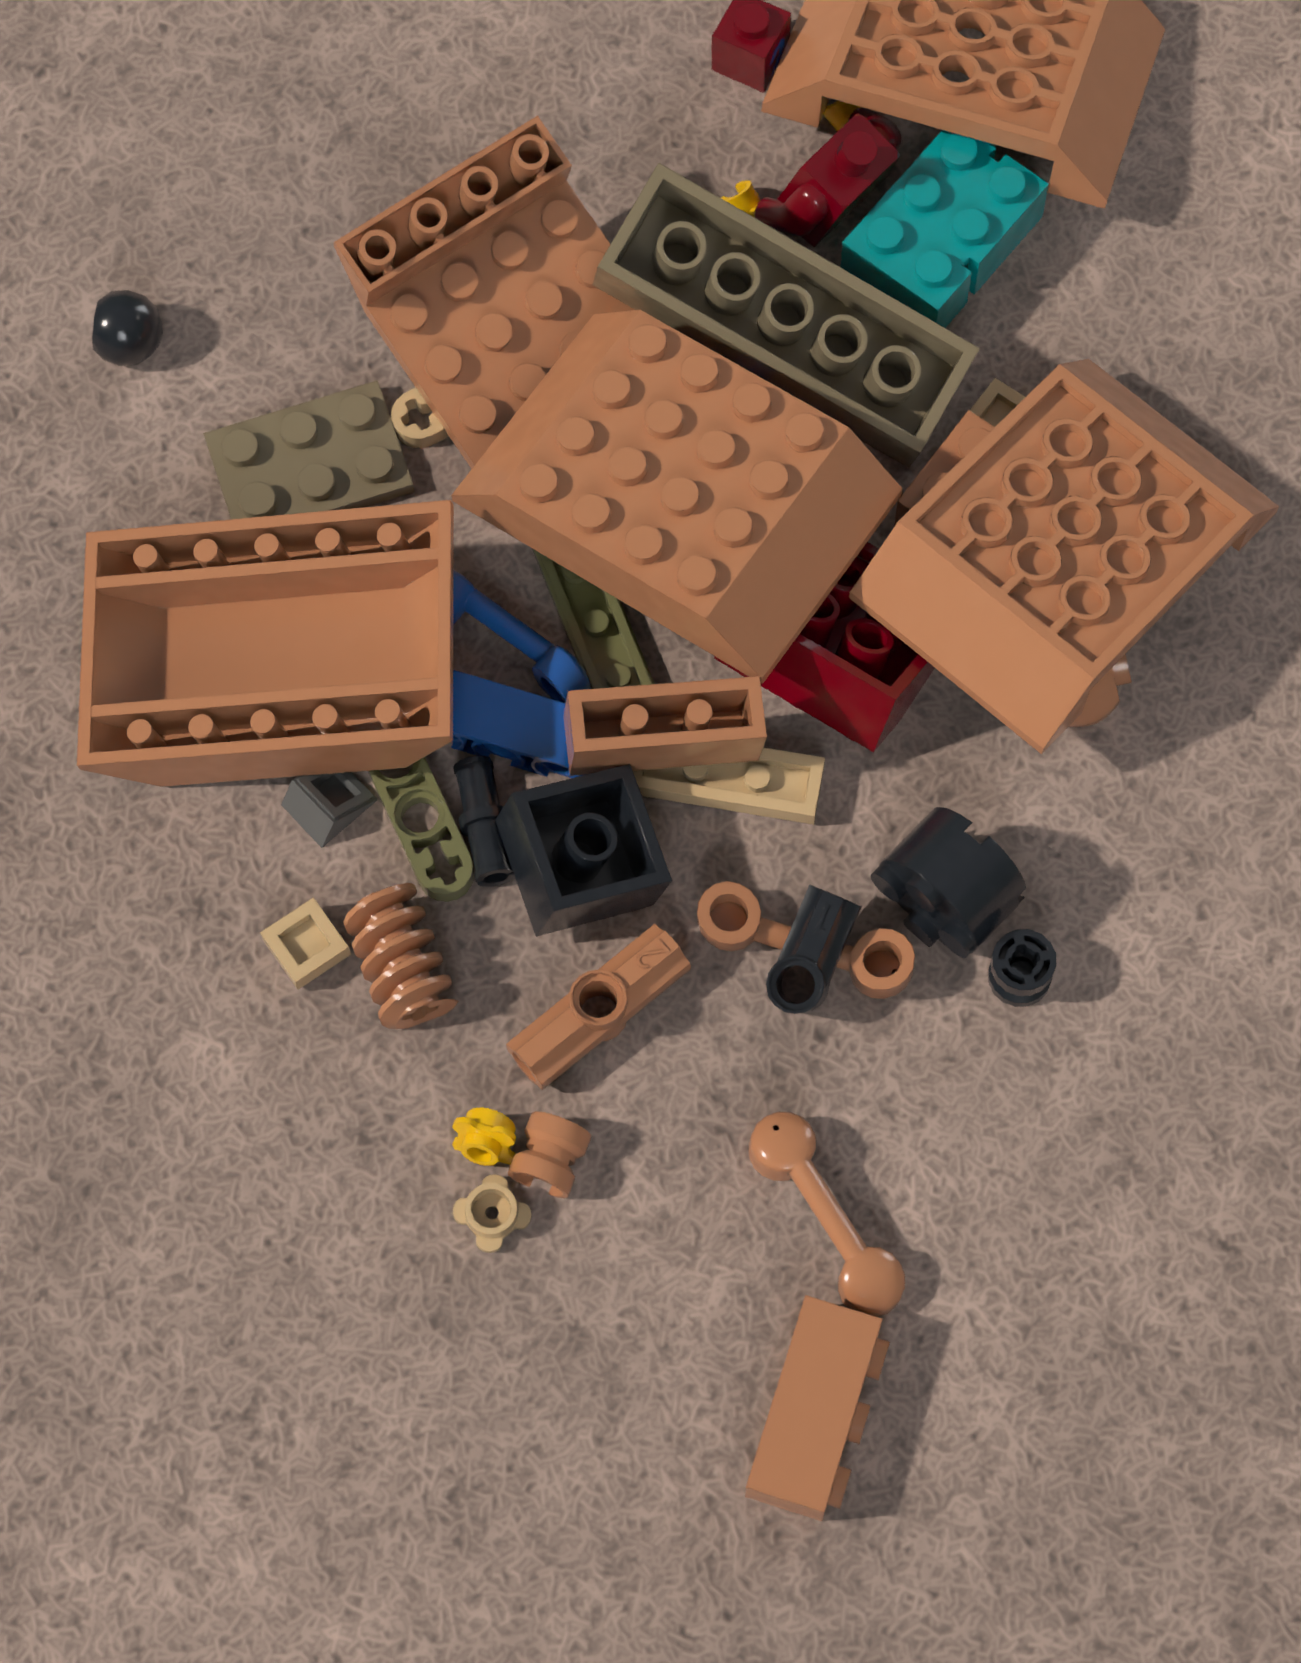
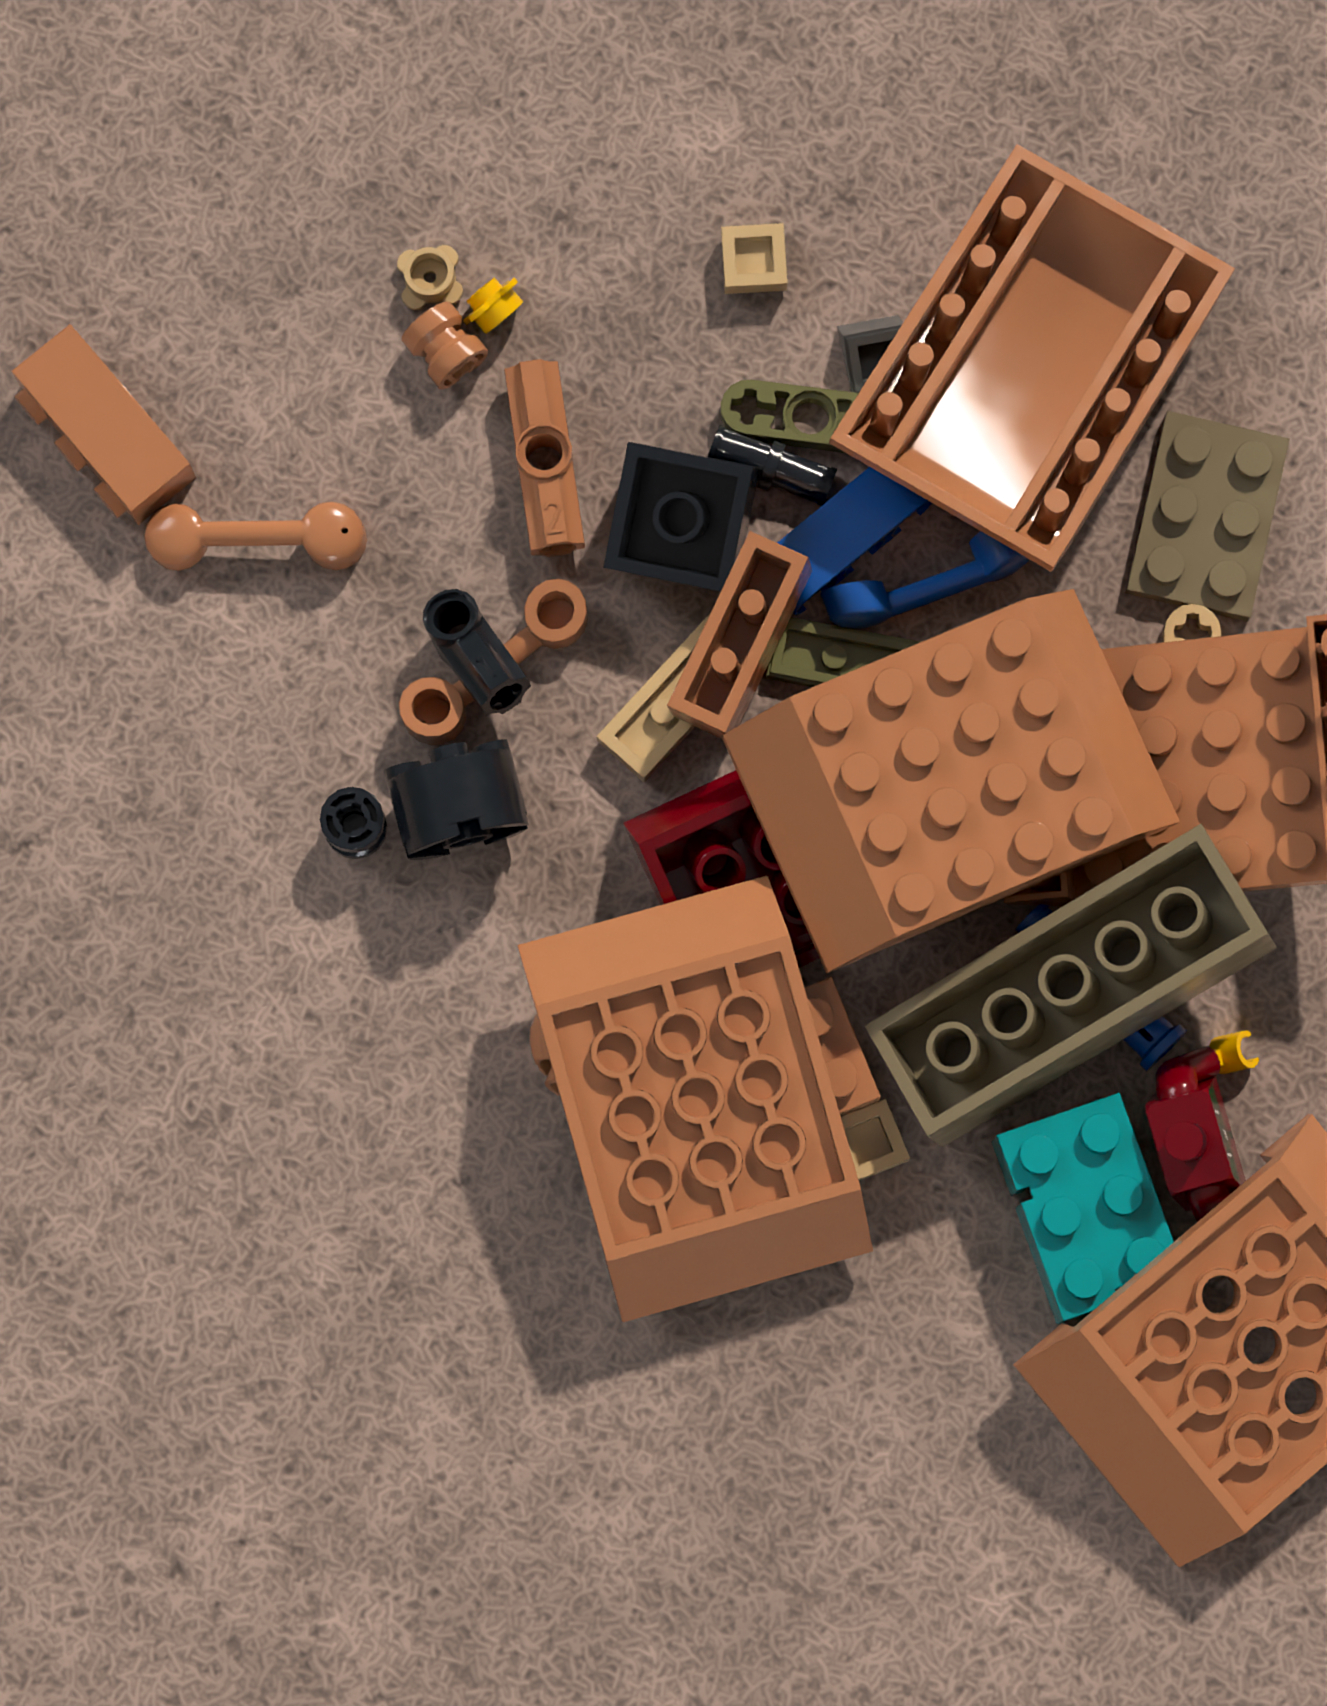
camera: 120 degrees right, 10 degrees up
nougat piece [343,883,459,1029] -> none

